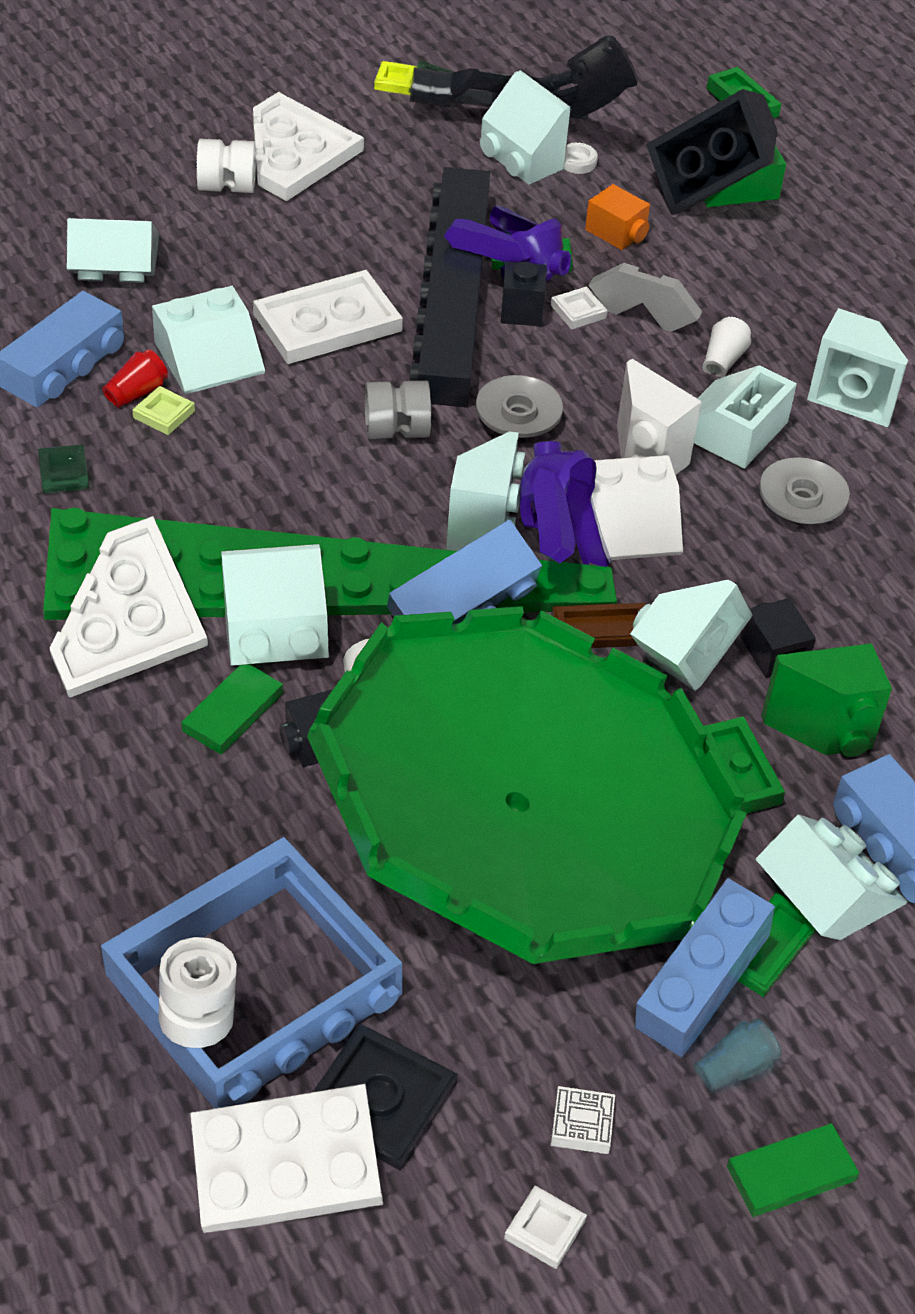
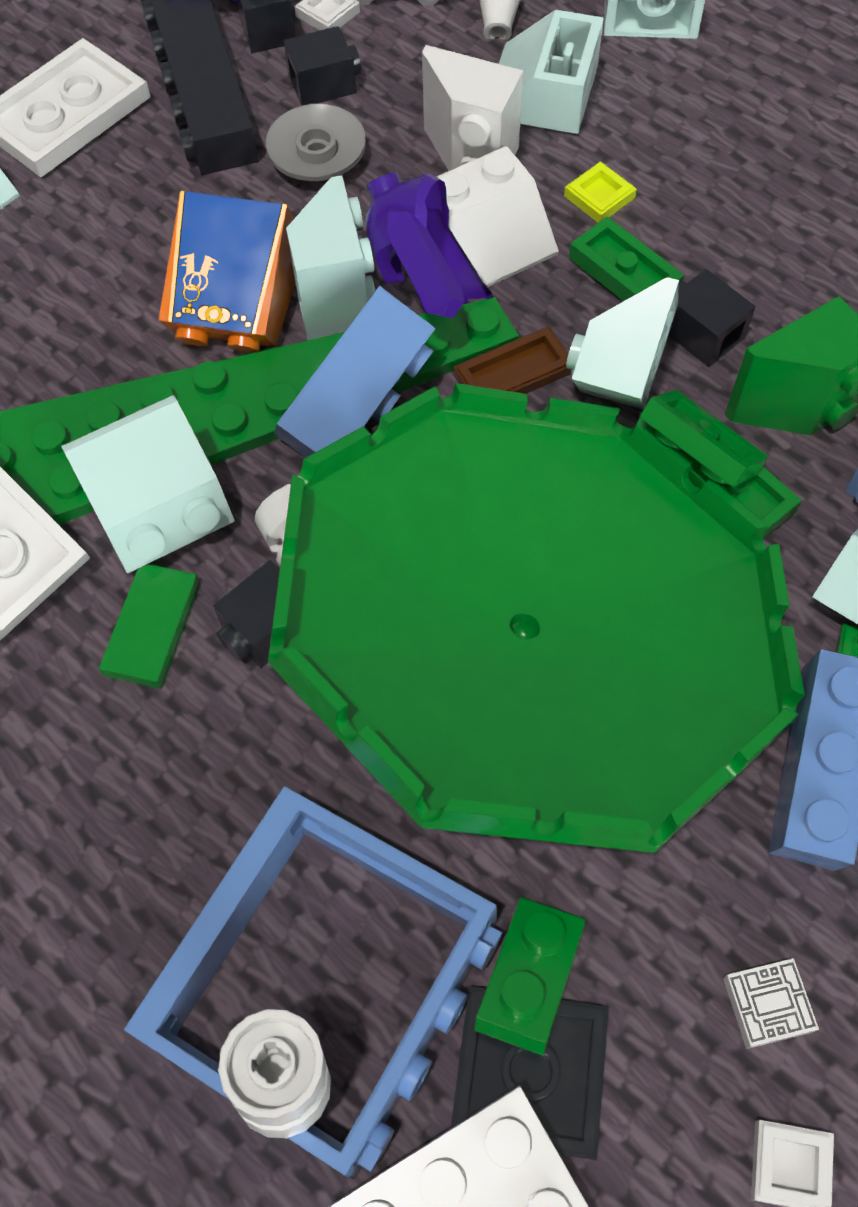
camera: 15 degrees left, 15 degrees up
light grey wheel [364,381,431,439] -> none
light grey dish [759,457,850,524] -> none
none -> slope [158,191,295,354]
none -> black brick [283,26,361,106]
none -> green plate [474,897,586,1056]
none -> neon yellow tile [564,161,637,222]
none -> green plate [569,216,685,301]
none -> green plate [640,389,769,487]

